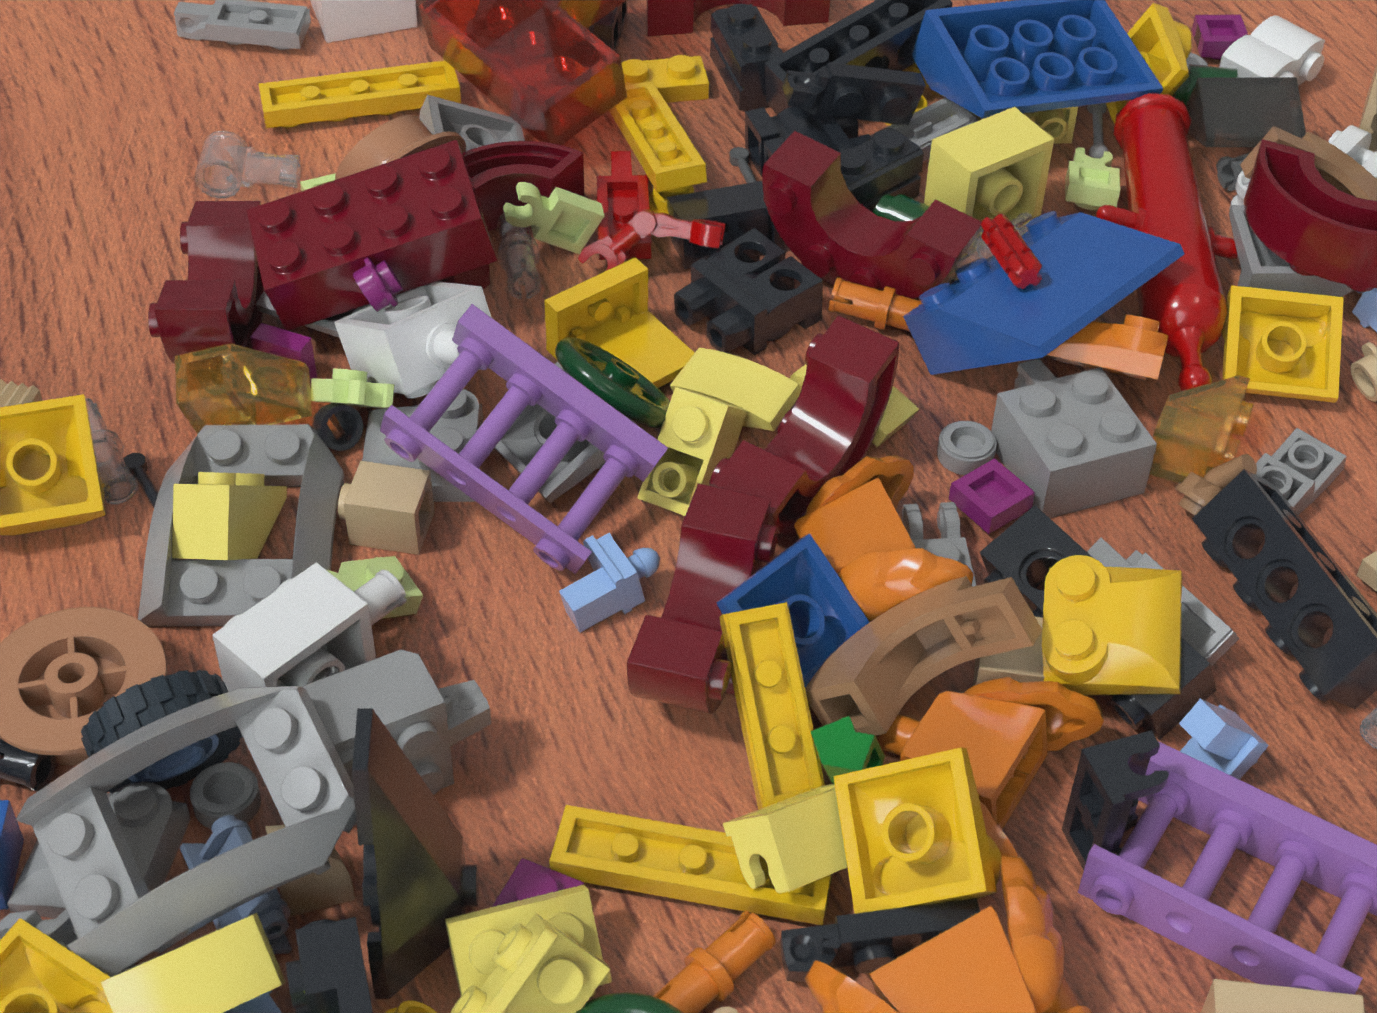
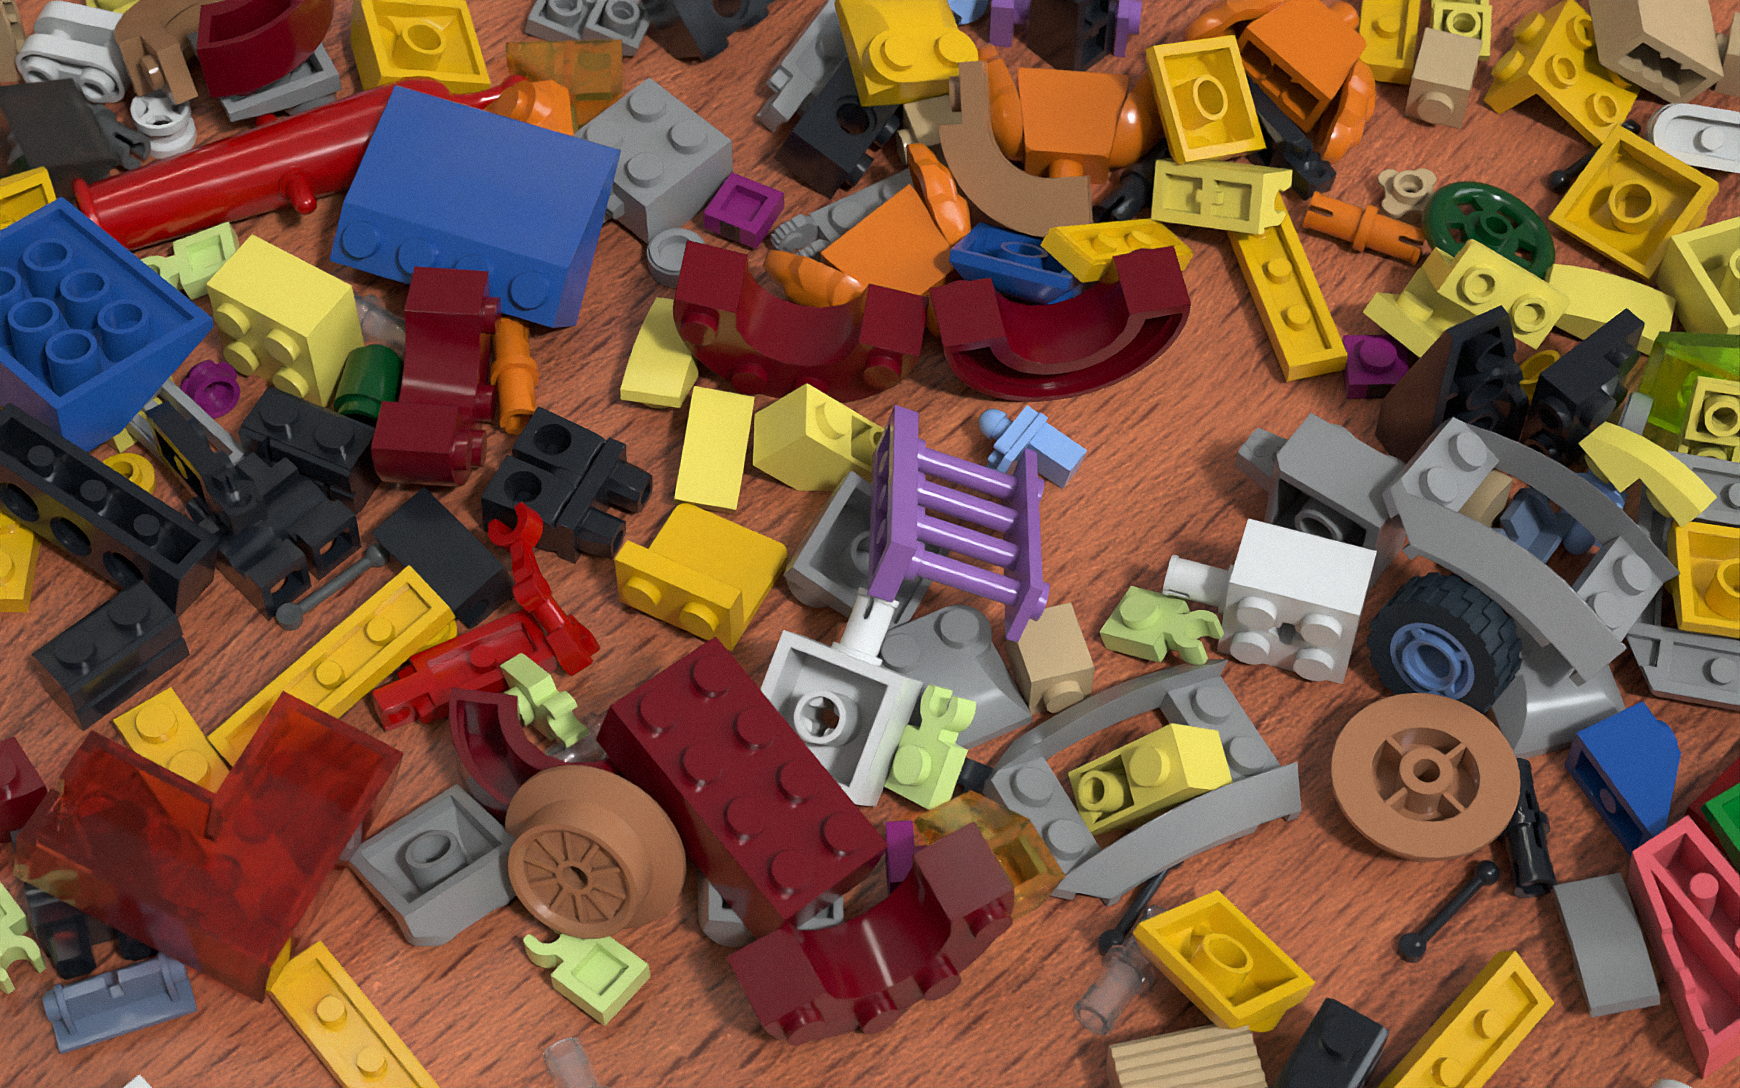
camera: 115 degrees left, 10 degrees up
magenta plate [353,258,403,312] -> none
dark green plate [555,337,670,429] -> none
green piece [810,716,885,784] -> none
red axle [981,214,1042,289] -> none
medium nougat plate [1175,454,1257,515] -> none

